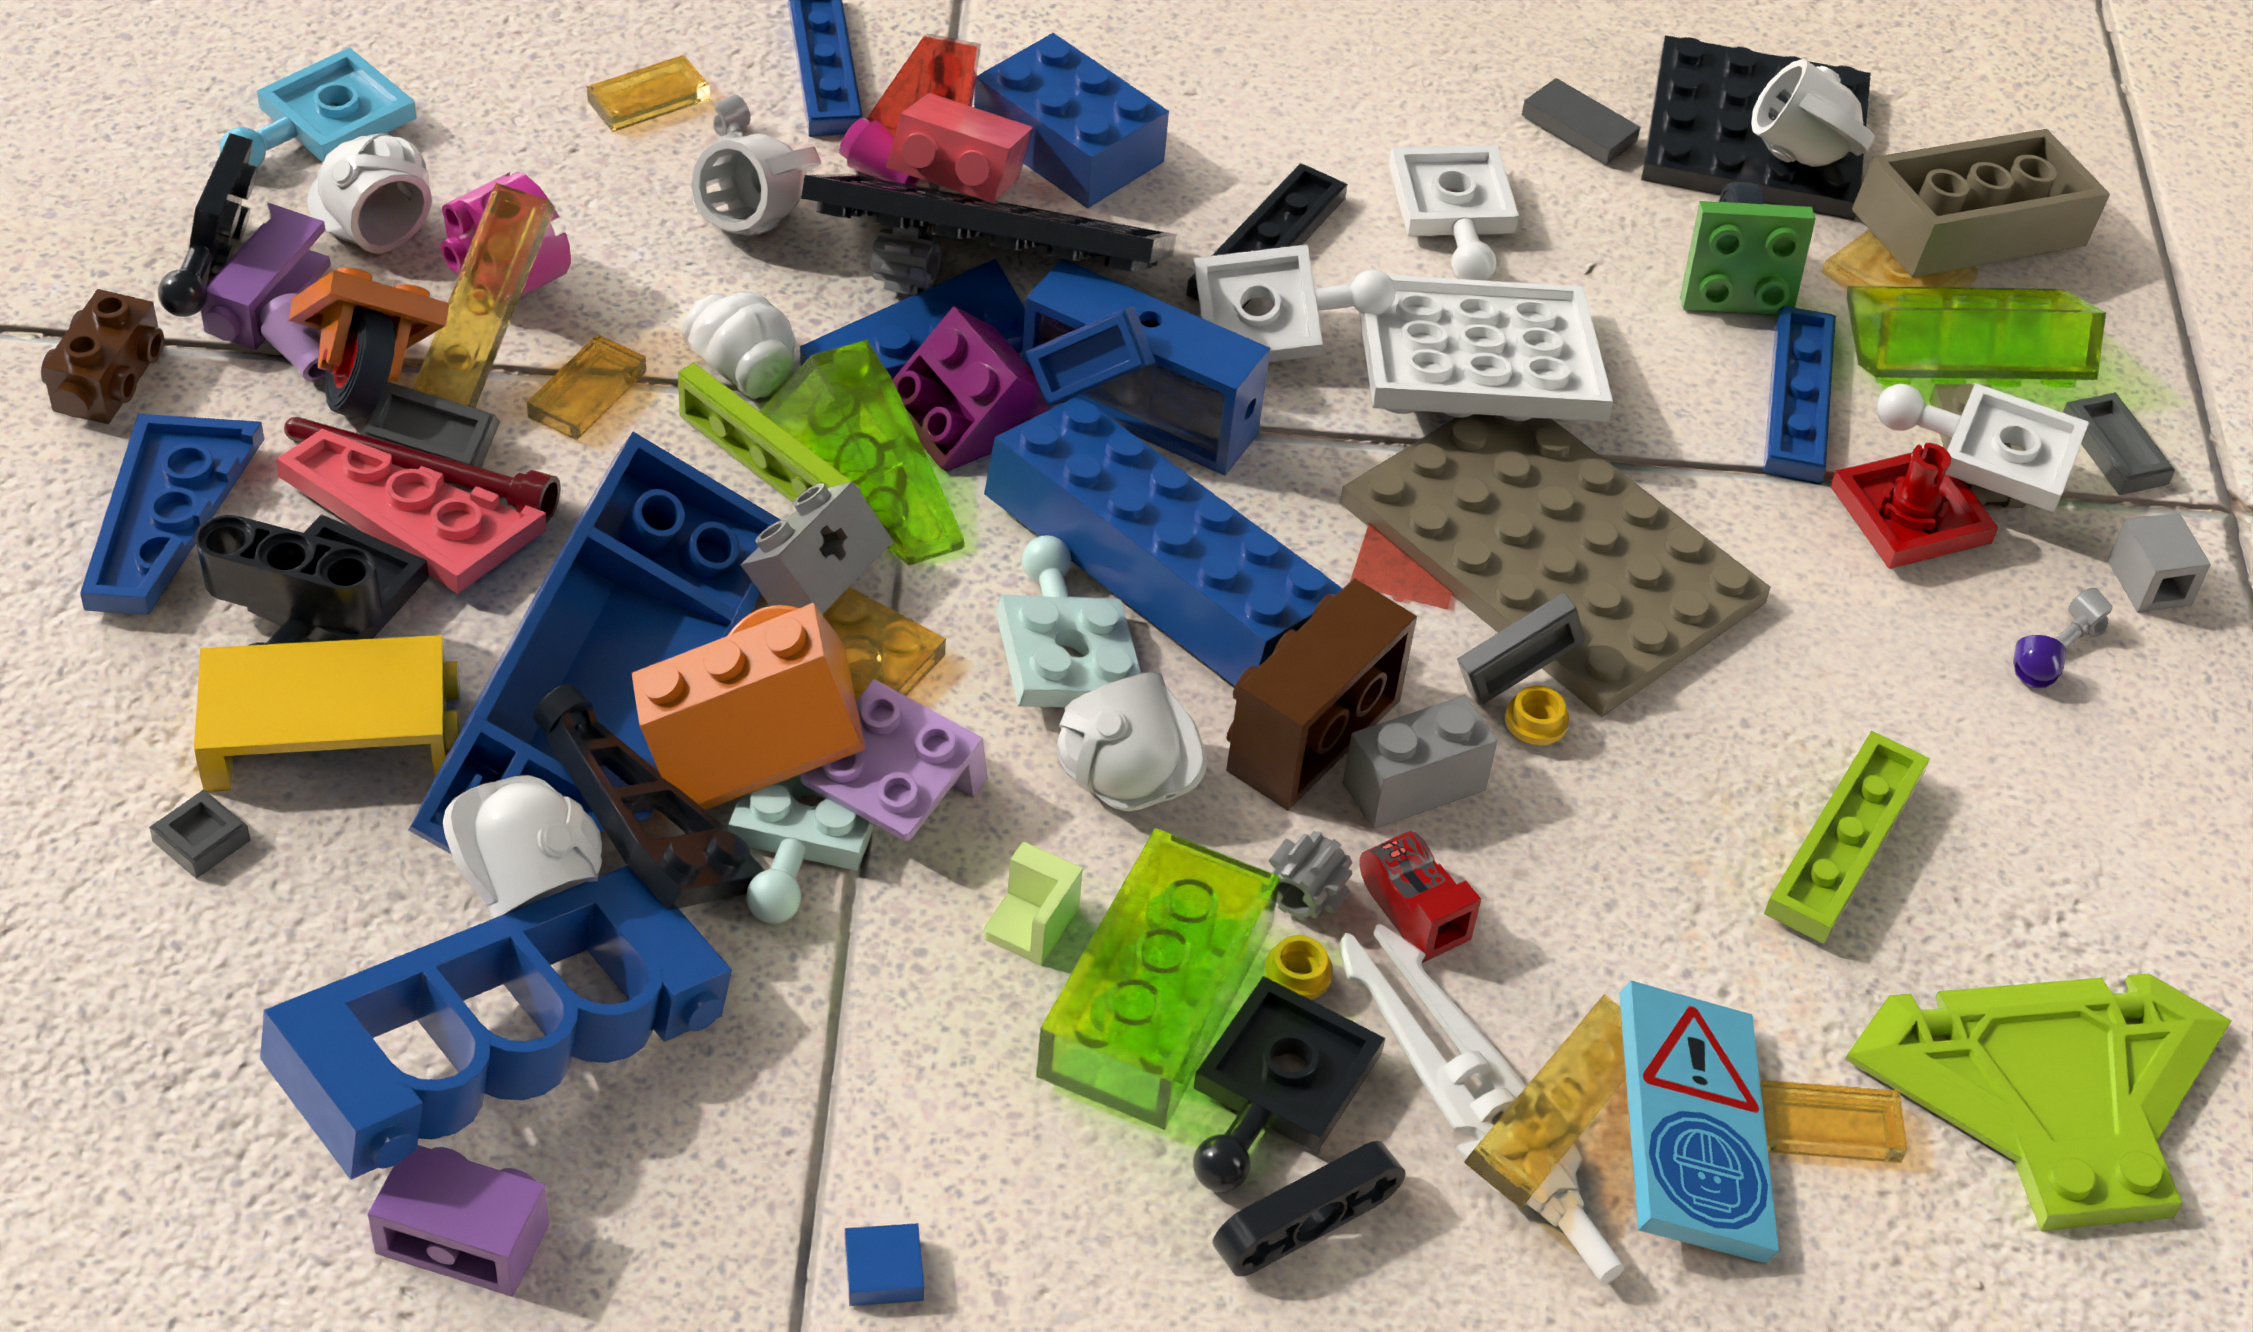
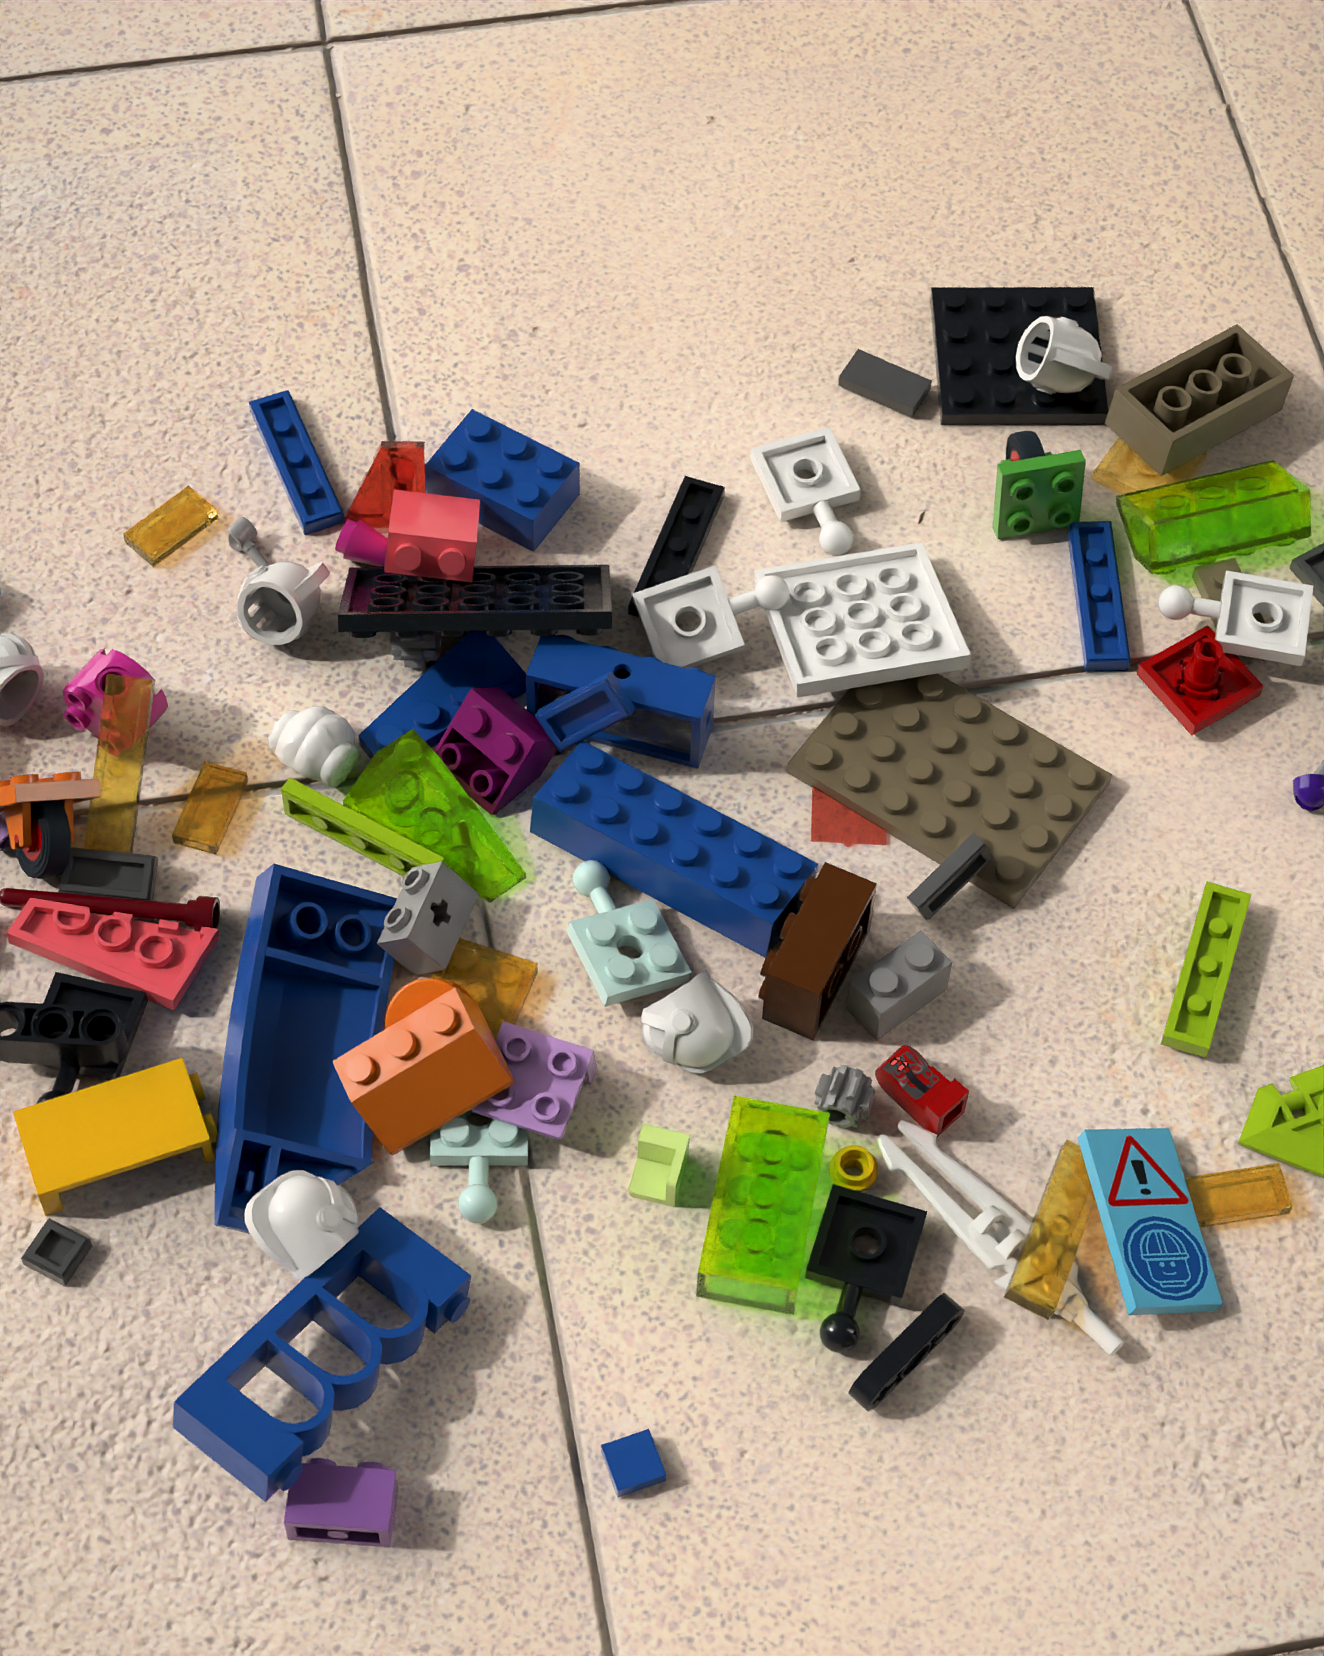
camera: 10 degrees left, 10 degrees up
black plate [533,684,765,911] -> none
yellow plate [1505,685,1569,745] -> none

